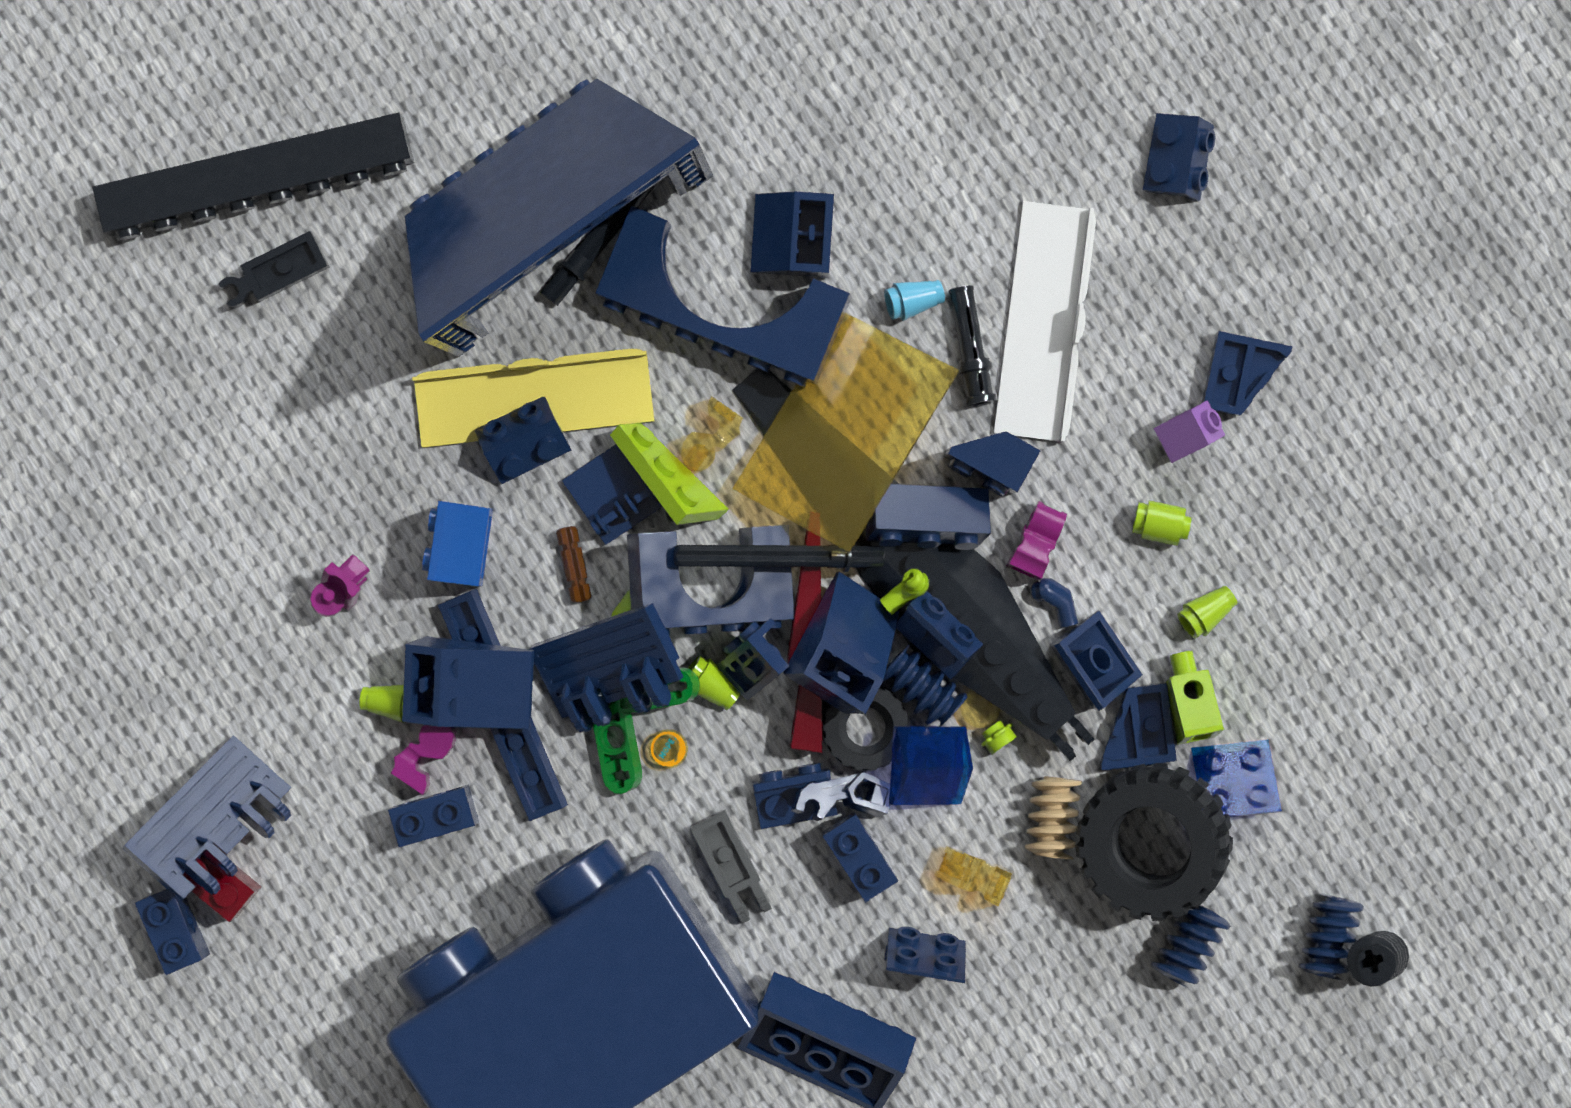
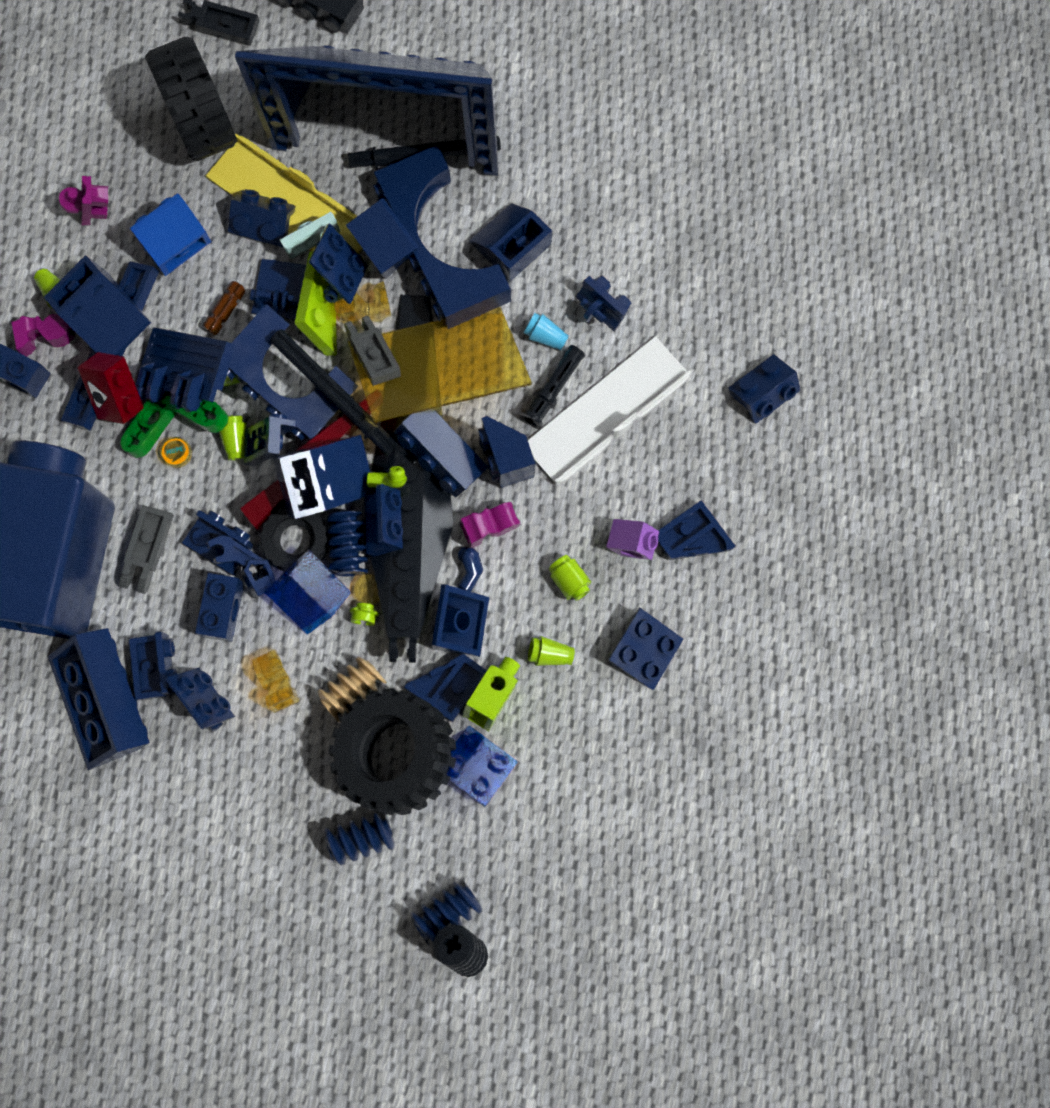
camera: 40 degrees right, 10 degrees down
none -> dark red brick [77,352,144,424]
none -> dark blue bracket [129,631,177,701]
none -> black tyre [145,37,237,161]
none -> light aqua plate [280,212,340,259]
none -> dark blue hinge [309,223,368,304]
none -> dark grey hinge [344,316,401,386]
none -> dark blue slope [346,198,419,279]
none -> dark blue hips [576,276,631,331]
none -> dark blue hinge [608,607,684,690]

